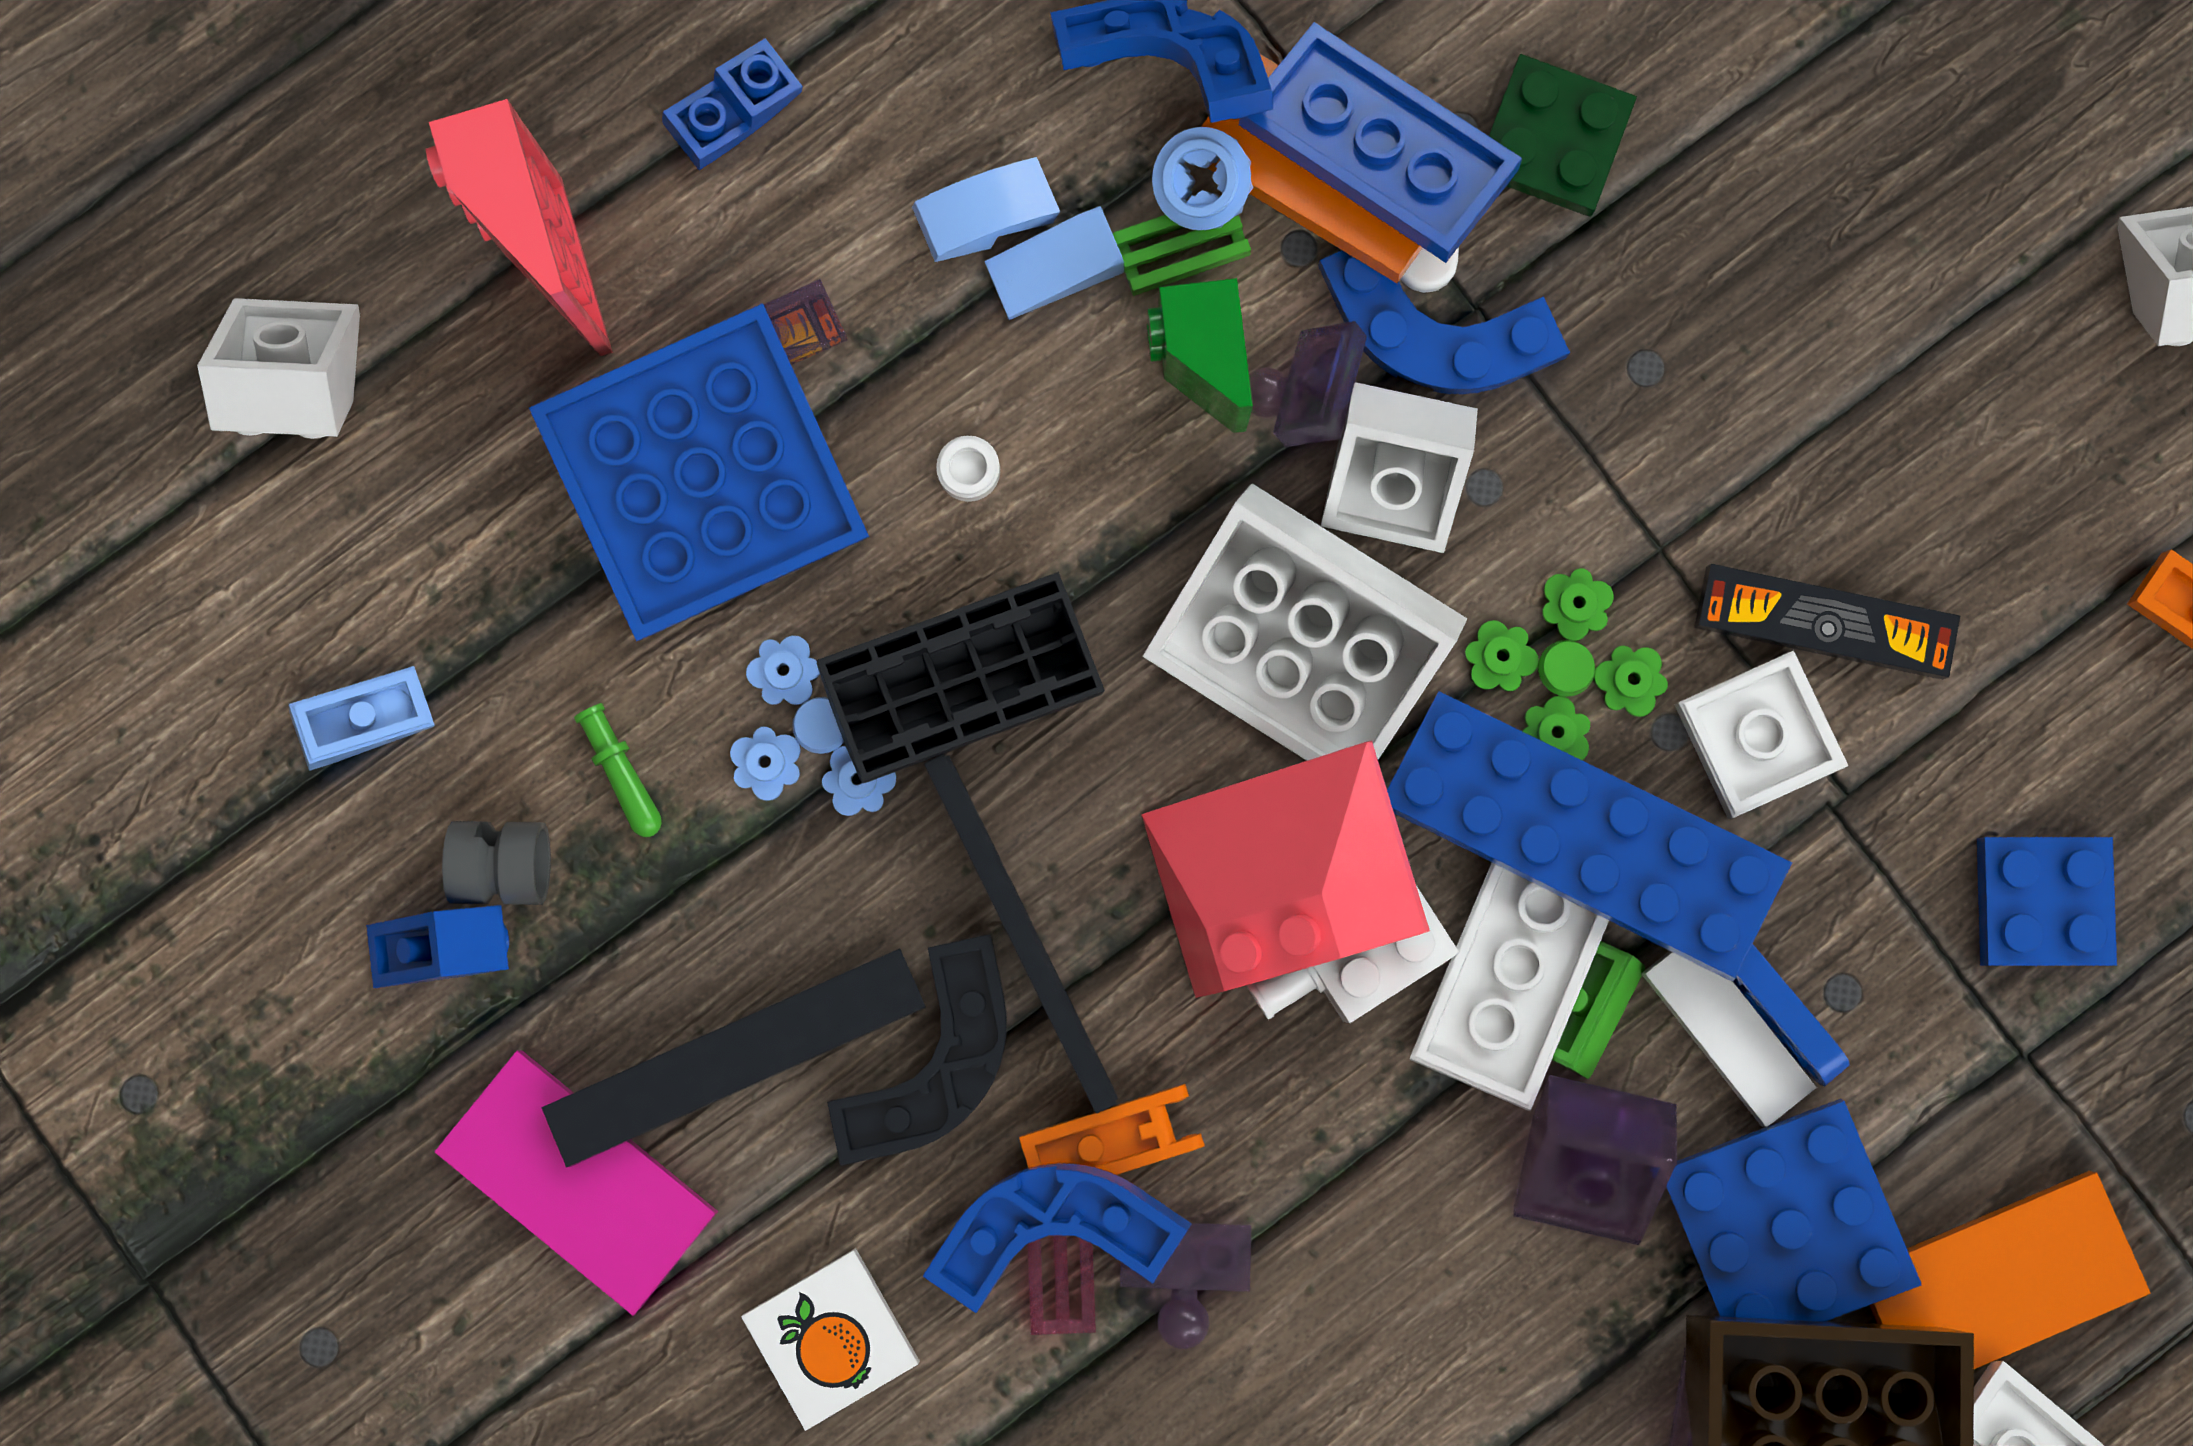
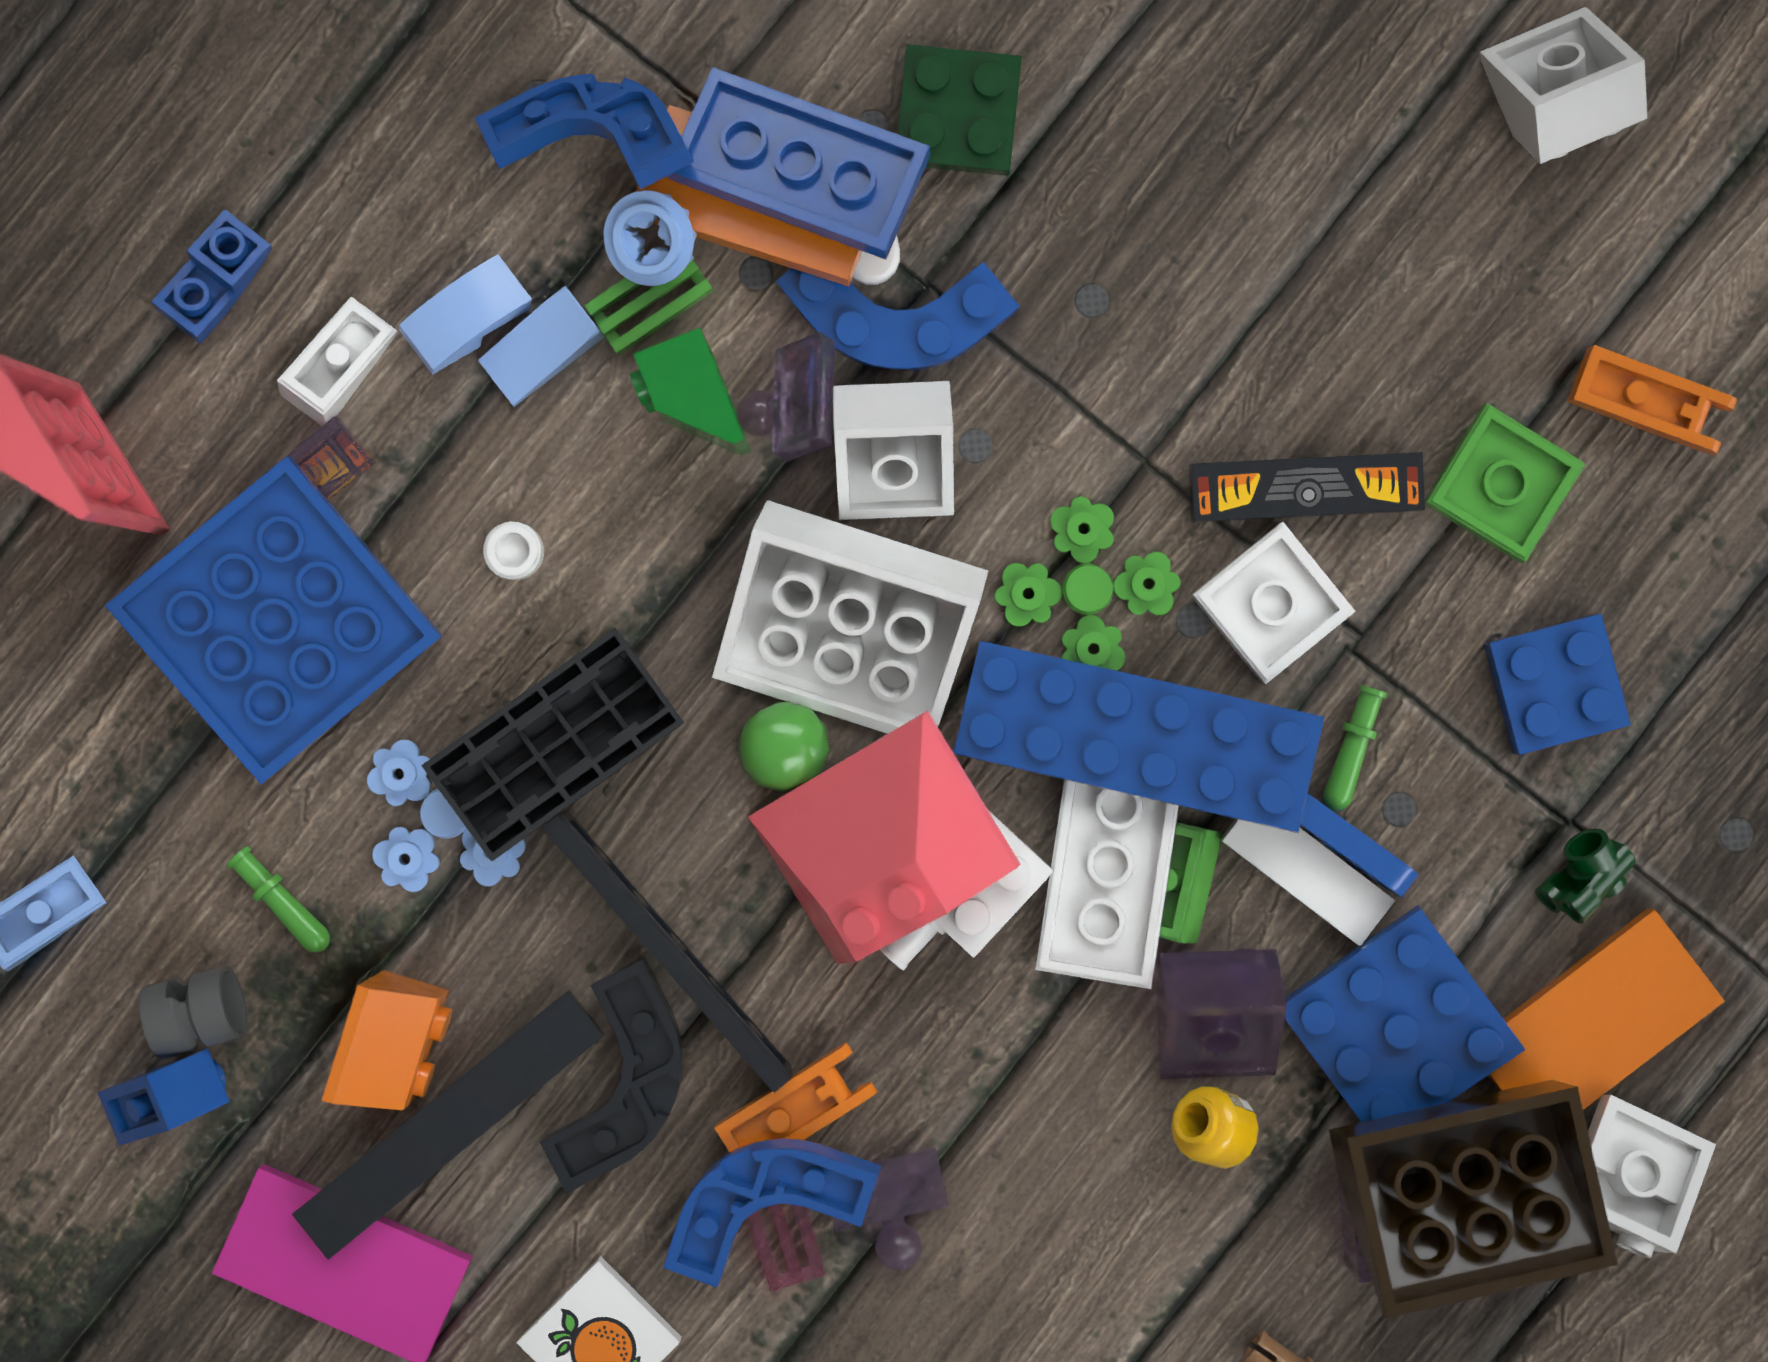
camera: 20 degrees left, 5 degrees up
none -> white slope [277,297,398,428]
none -> orange slope [322,970,452,1110]
none -> bright green hair [737,702,830,791]
none -> yellow head [1171,1086,1259,1169]
none -> bright green piece [1323,684,1387,811]
none -> bright green tile [1425,403,1586,563]
none -> dark green plate [1535,828,1636,924]

